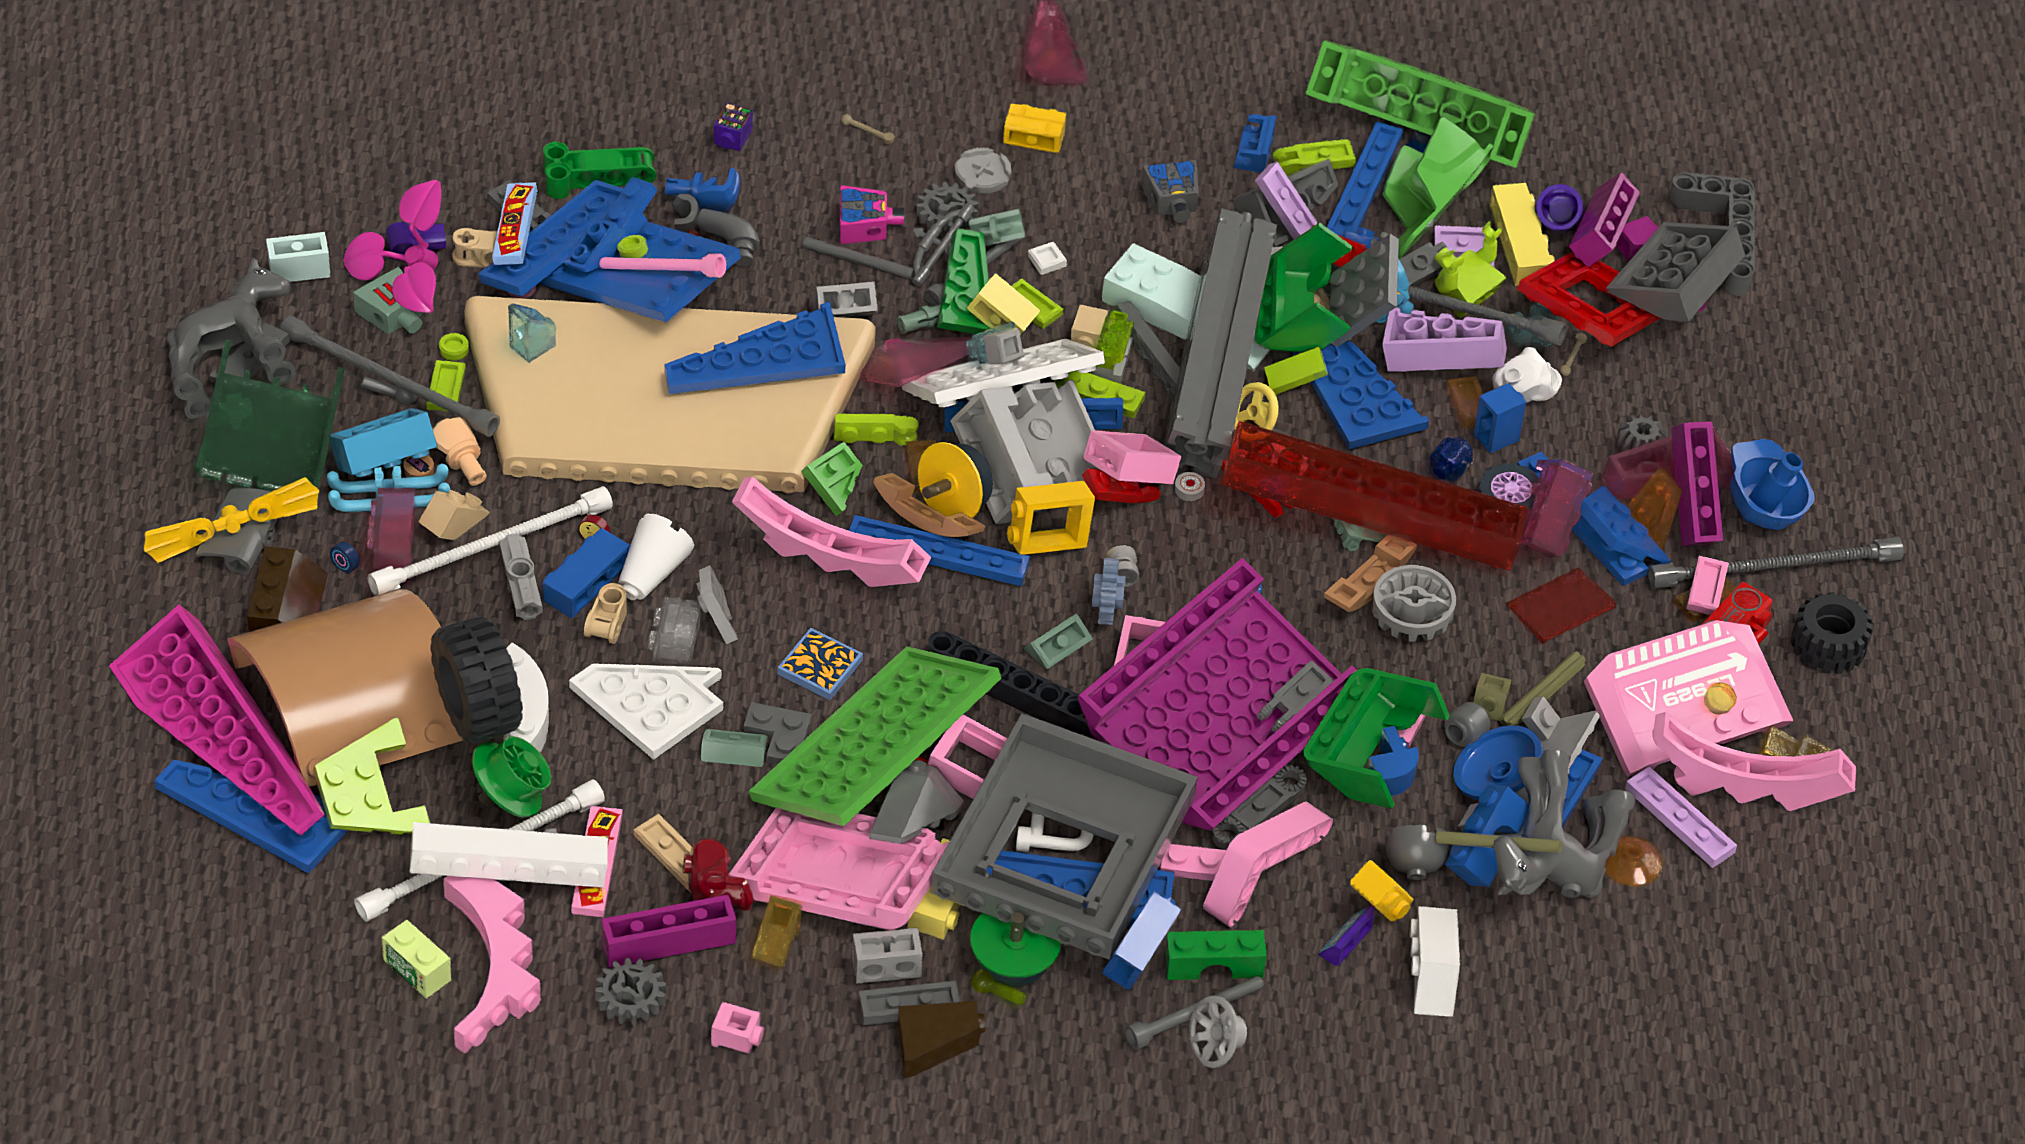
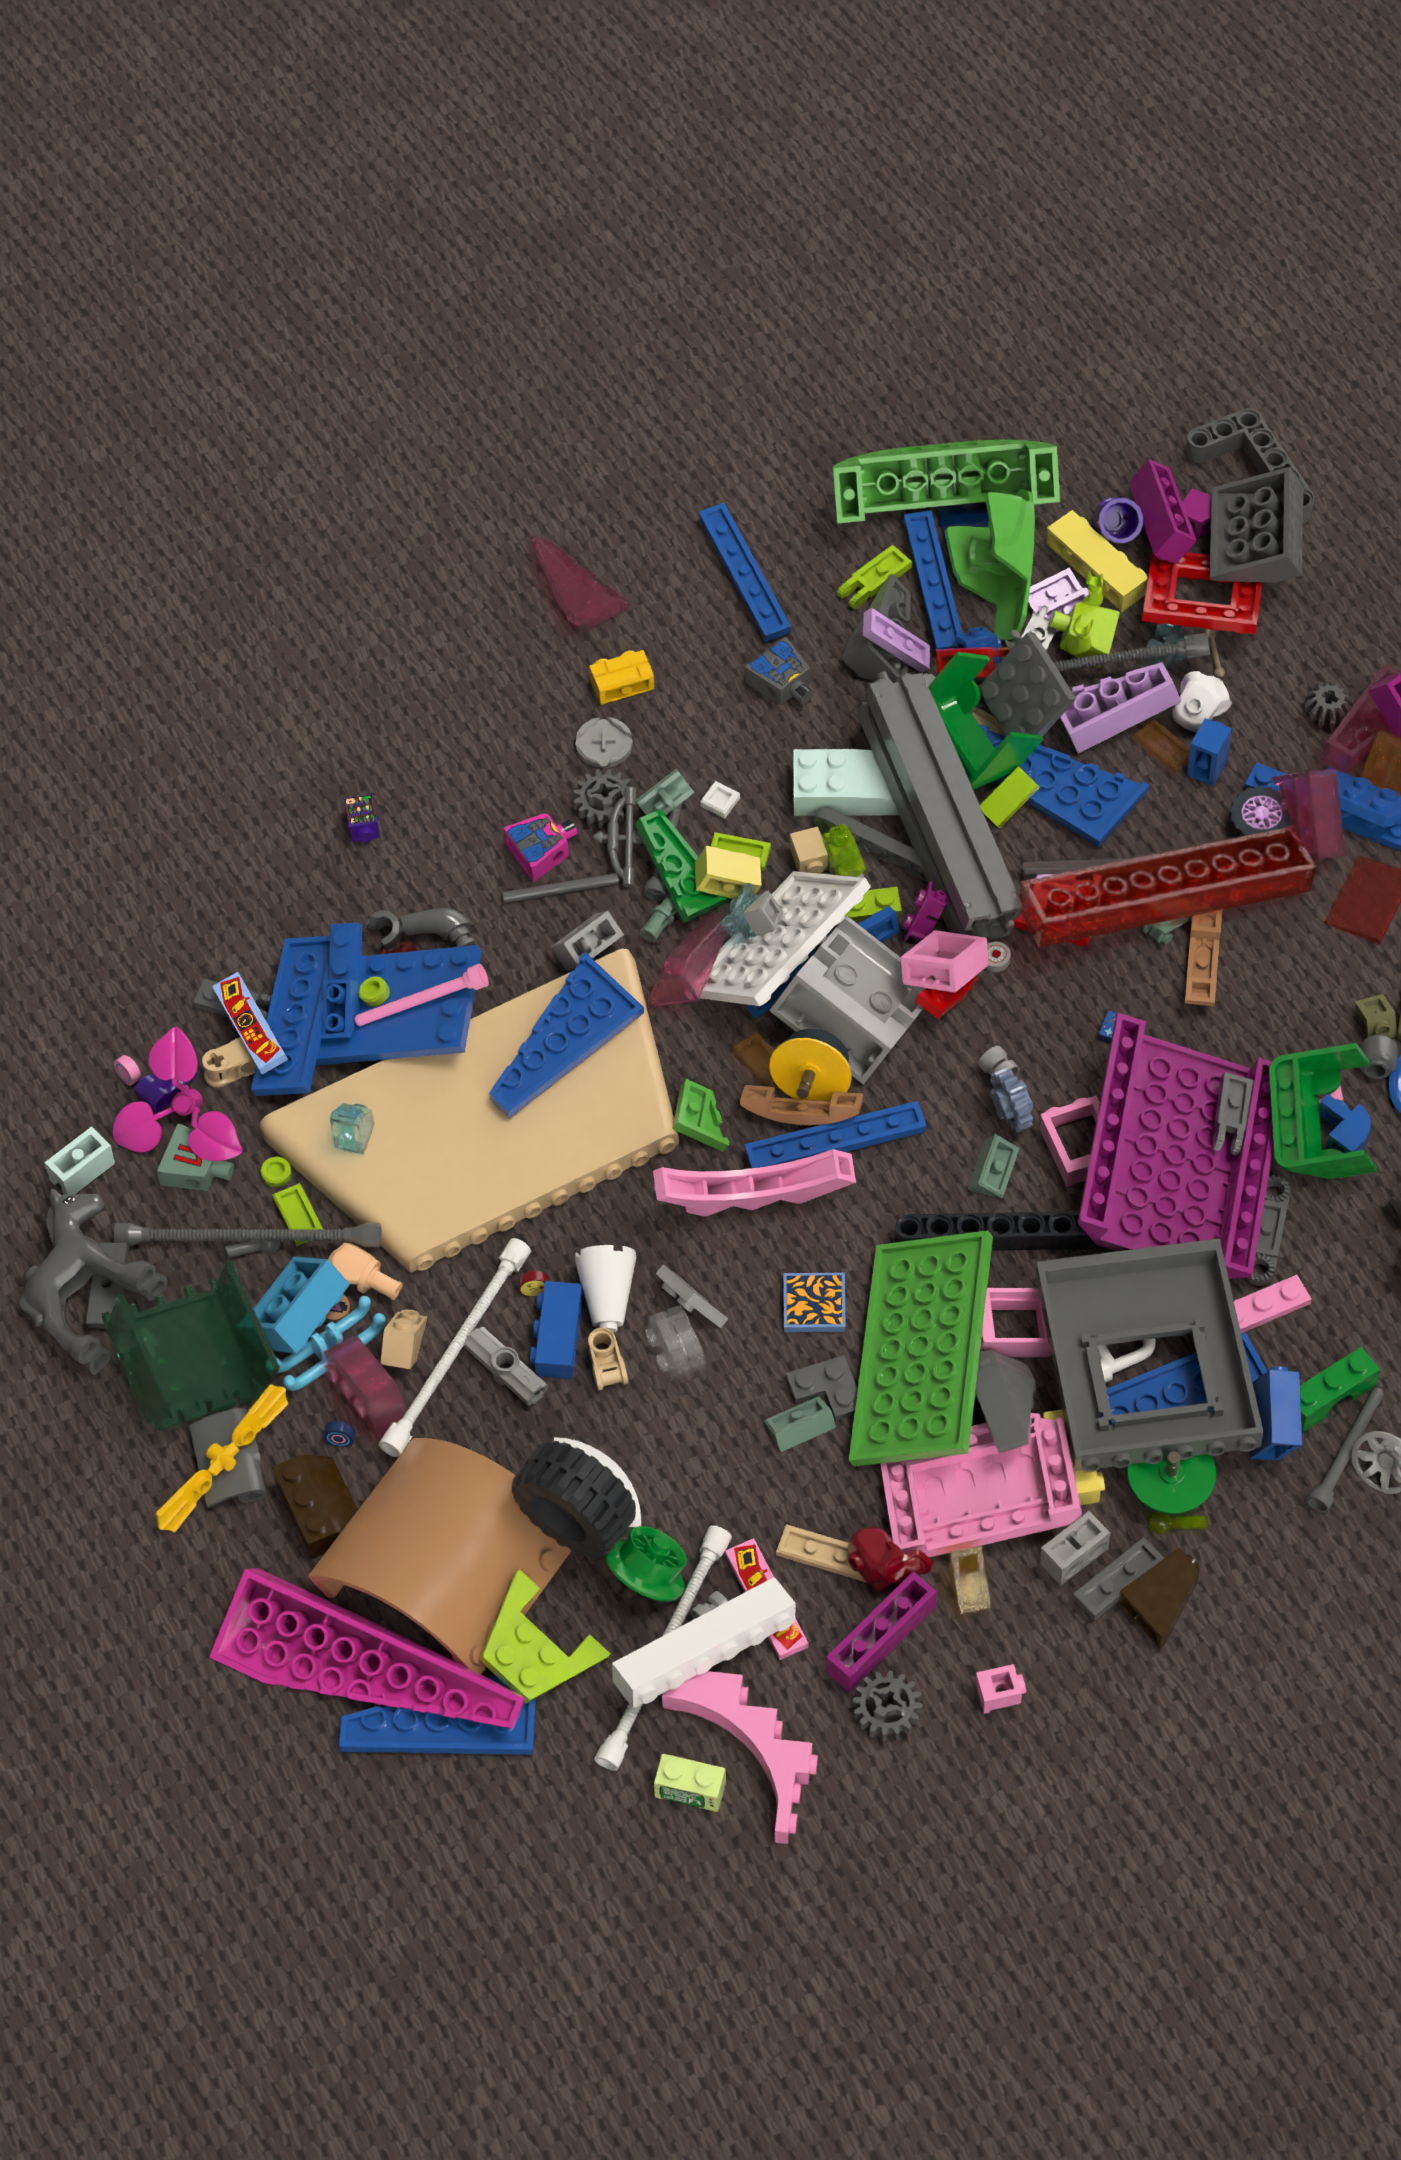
camera: 25 degrees left, 10 degrees up
green piece [543,142,657,199] -> none
white wing [569,664,723,760] -> none
blue piece [665,168,741,213] -> none
lime hinge [834,414,919,445] -> none
dark tan hinge [841,114,895,143] -> none
yellow window [1007,481,1095,555] -> none
bright pink beam [1203,802,1333,927] -> none
blue hinge [1234,114,1276,173] -> none
light yellow piece [1234,382,1279,441] -> none
light grey gear [1372,565,1456,642] -> none
clear blue head [1429,437,1474,481] -> none
none -> bright pink tile [114,1055,141,1086]
none -> blue plate [699,503,791,642]
none -> magenta hinge [902,881,948,943]

